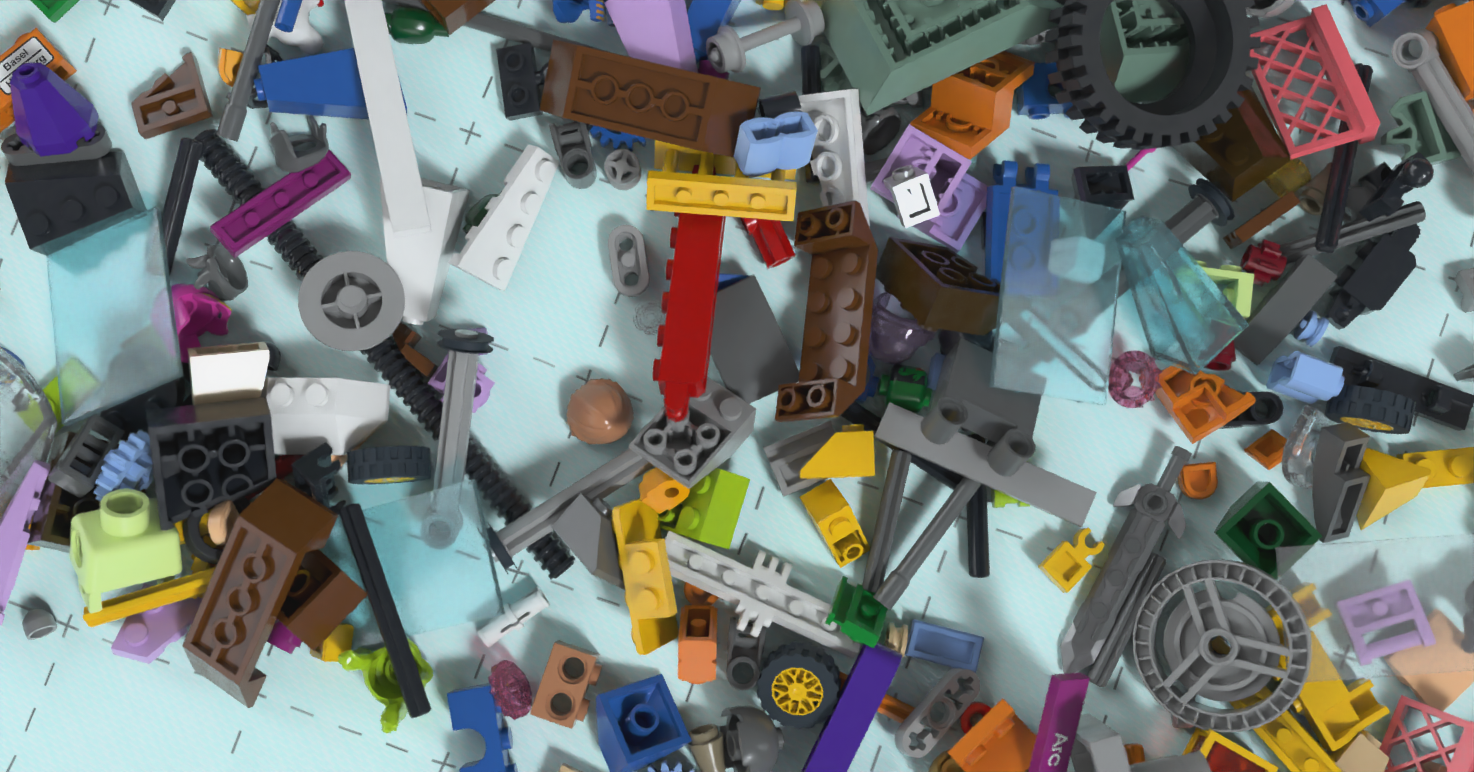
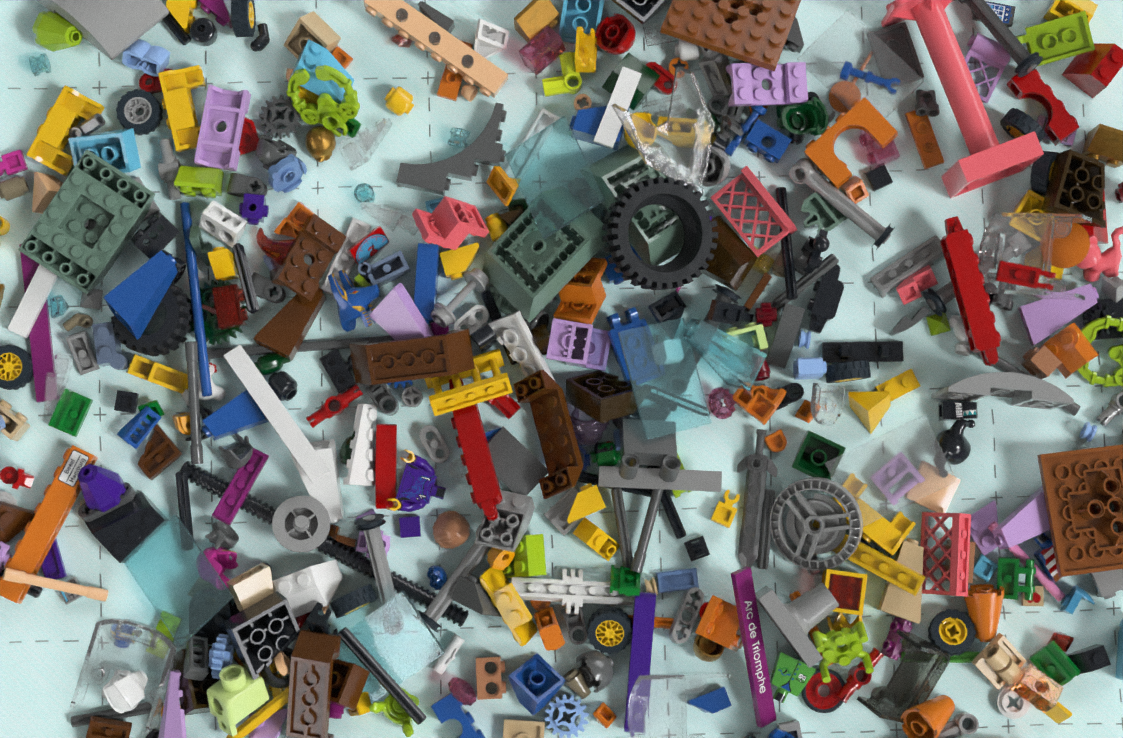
camera: 20 degrees left, 0 degrees up
light blue brick [734,112,818,176] -> none
bracket [883,165,940,228] -> none
dark grey slope [1312,422,1371,543] -> none
none -> blue slope [117,406,162,449]
none -> green slope [138,400,165,420]
none -> black head [268,371,298,401]
none -> red pin [306,384,363,428]
none -> red slope [376,424,398,509]
none -> dark purple torso [386,449,446,512]
none -> dark purple tile [399,516,421,538]
none -> blue plate [427,565,447,590]
none -> white plate [454,305,489,334]
none -> dark brown slope [531,324,549,355]
none -> black tile [684,536,710,562]
none -> black hinge [707,299,754,326]

